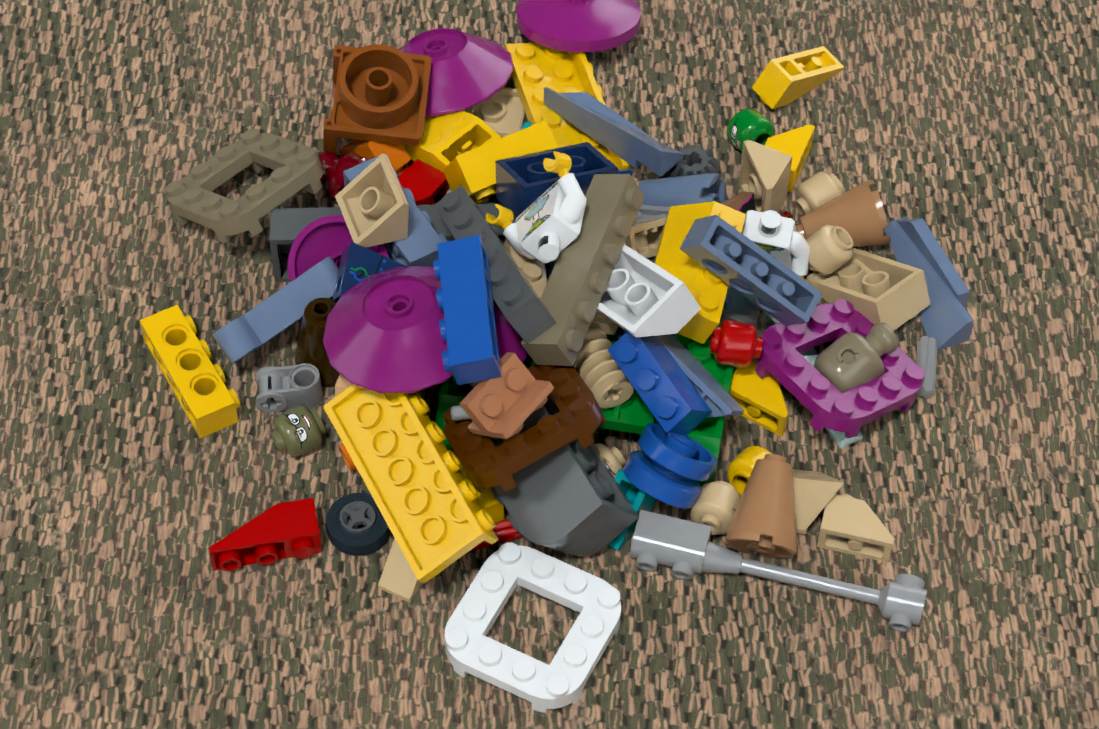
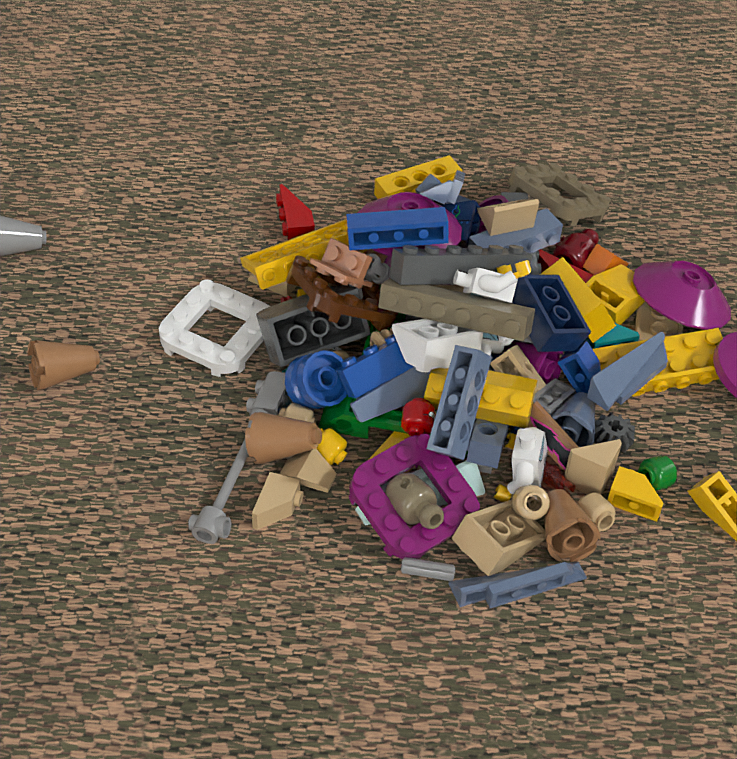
camera: 90 degrees right, 5 degrees down
dark orange piece [323,44,431,155] -> none
none -> sand blue wedge [420,170,465,204]

